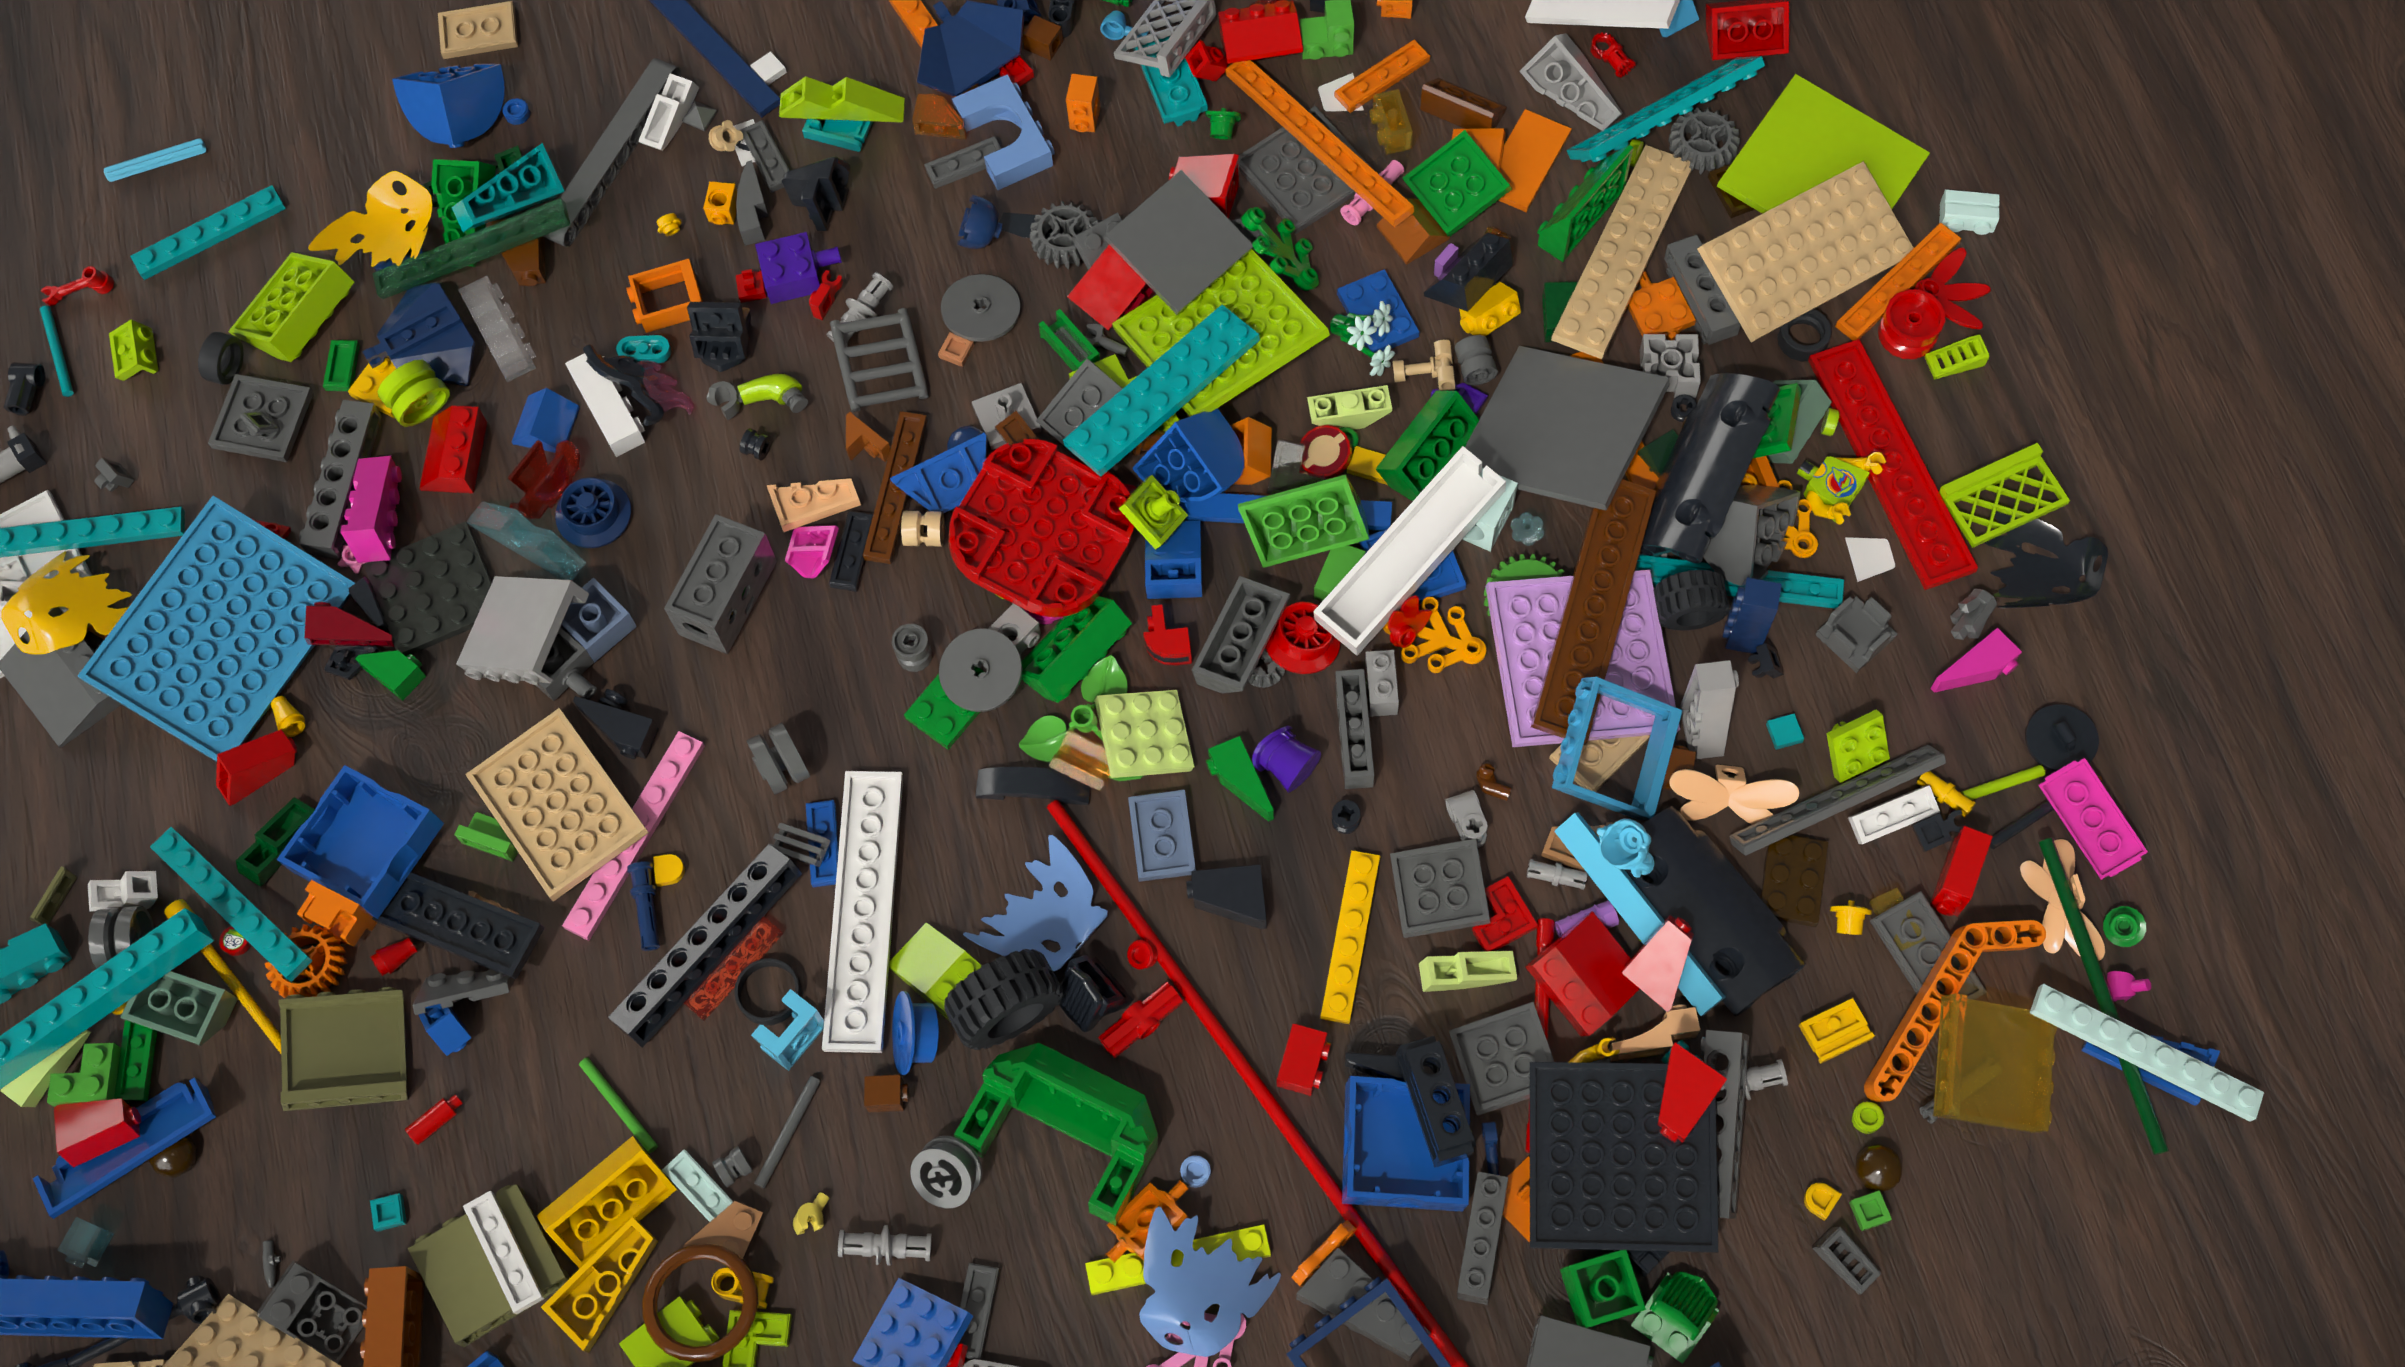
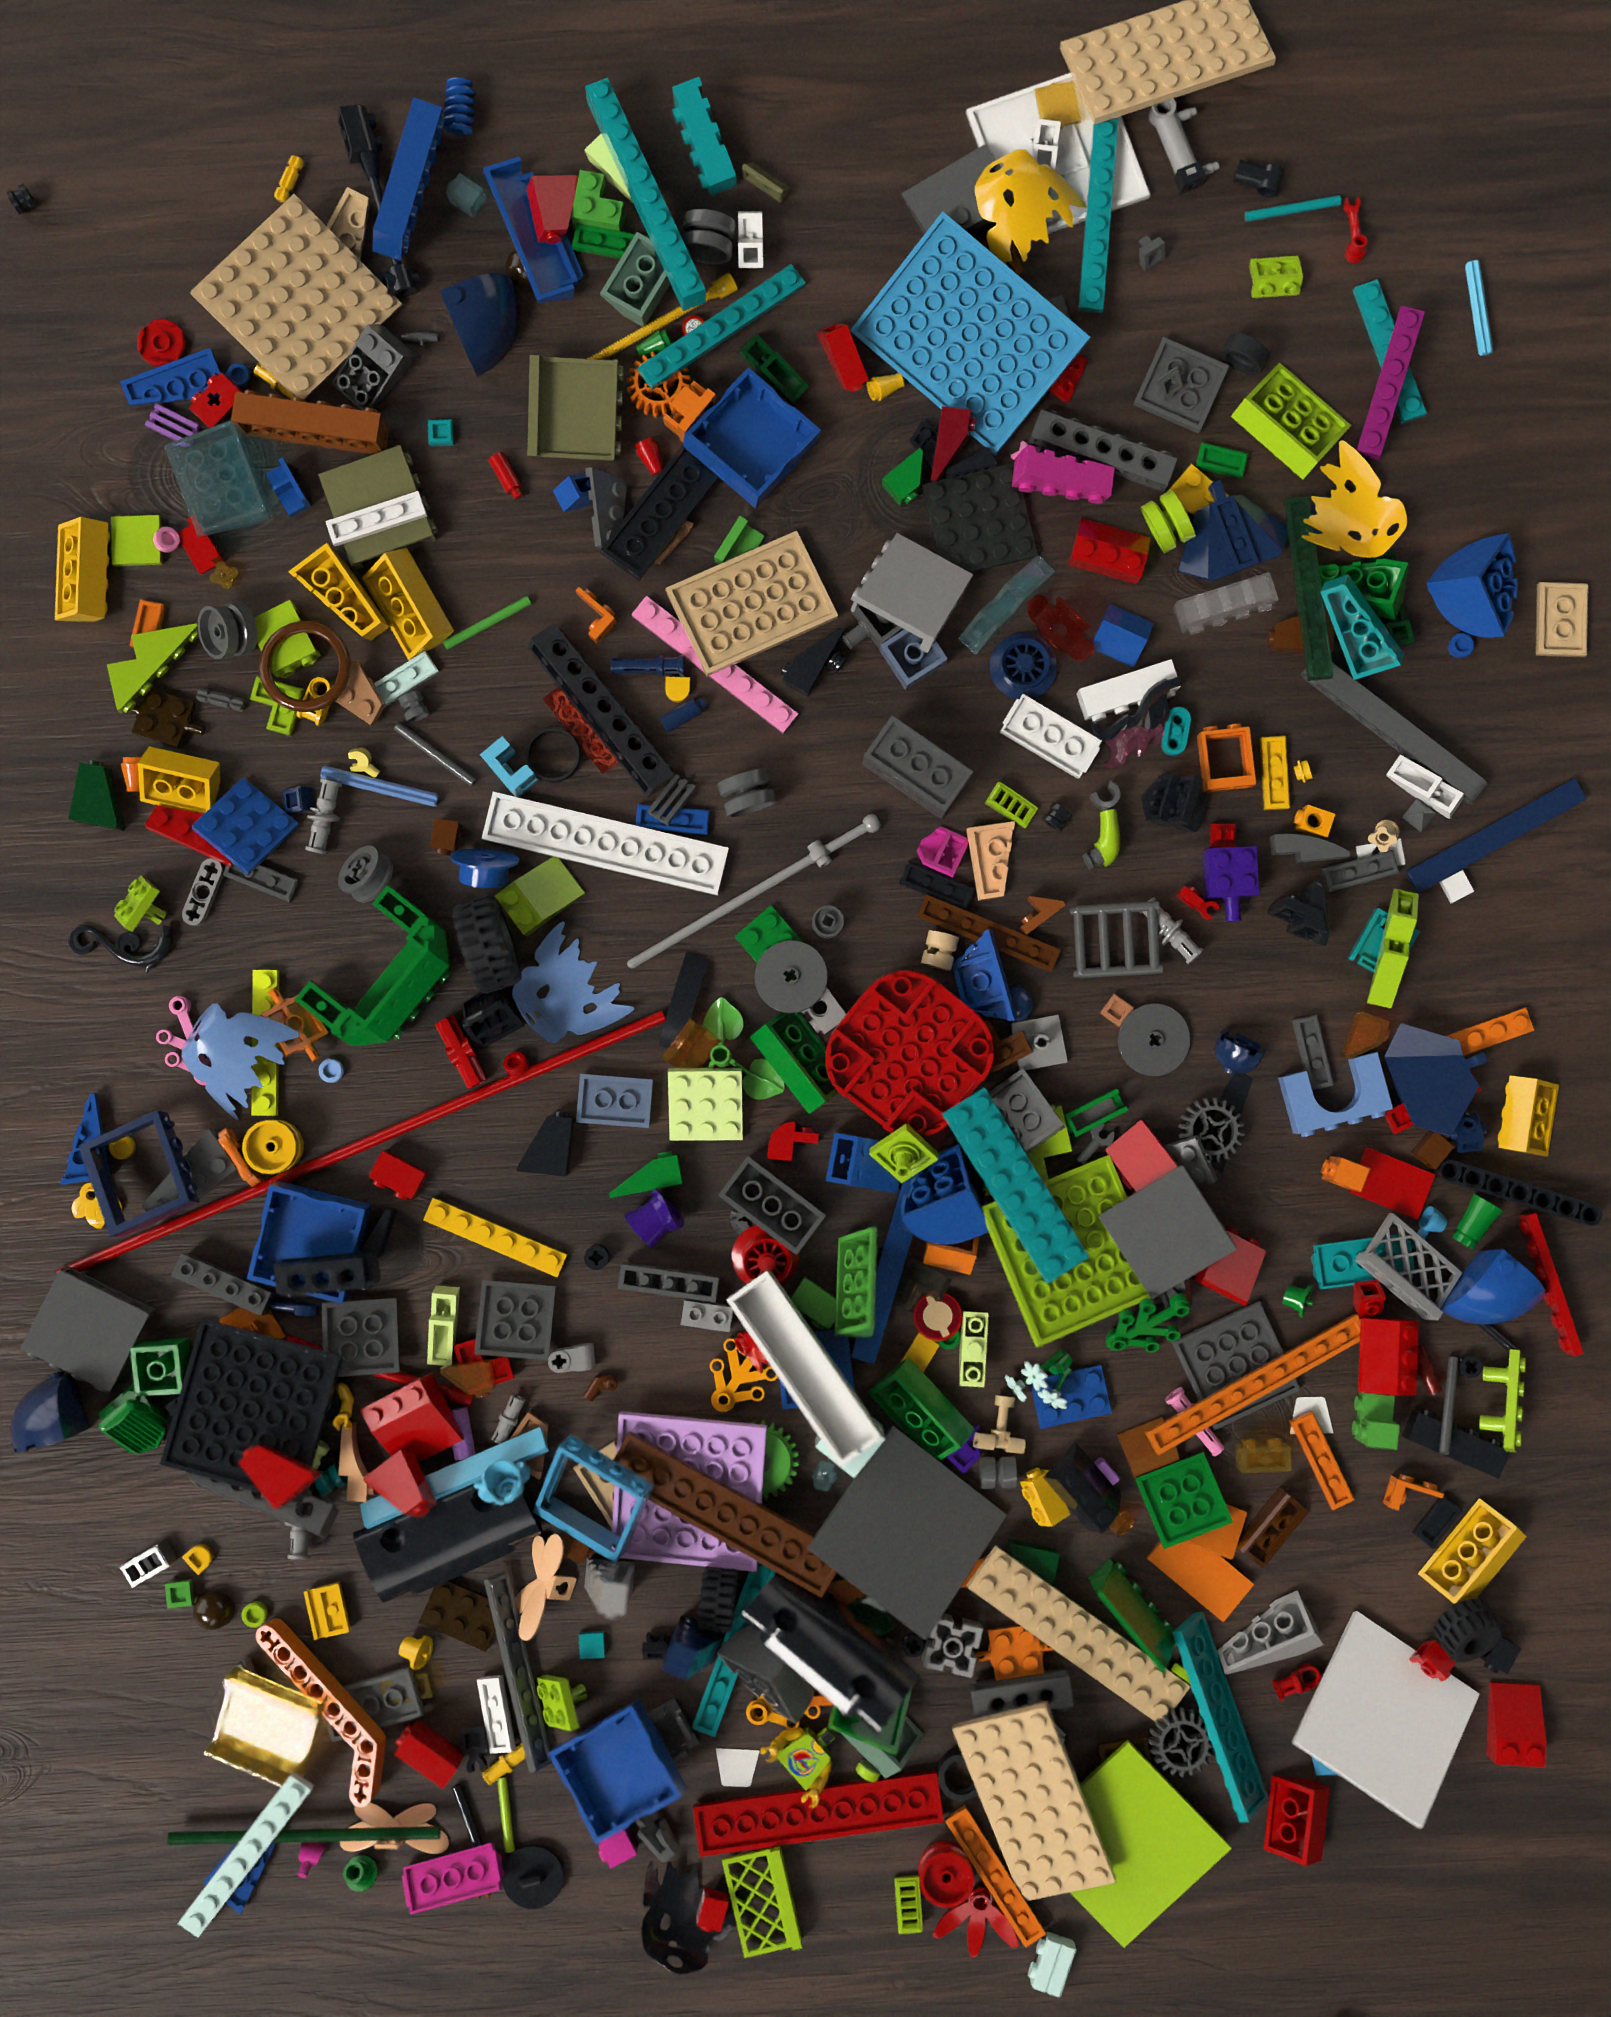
camera: 95 degrees right, 20 degrees up
none -> yellow wheel [242,1120,304,1174]
none -> dark blue slope [282,786,315,814]
none -> medium blue axle [321,766,439,807]
none -> dark blue brick [440,273,521,377]
none -> clear orange slope [440,1359,497,1398]
none -> blue tile [548,1698,688,1845]
none -> orange bracket [575,587,617,645]
none -> light grey bar [627,814,881,968]
none -> green cone [636,330,672,359]
none -> dark blue cylinder [659,698,707,733]
none -> red brick [696,1887,729,1932]
none -> lime slope [985,781,1038,829]
none -> white brick [1000,694,1102,779]
none -> yellow tile [1260,736,1290,810]
none -> red tile [1348,1147,1435,1220]
none -> magenta brick [1357,306,1425,461]

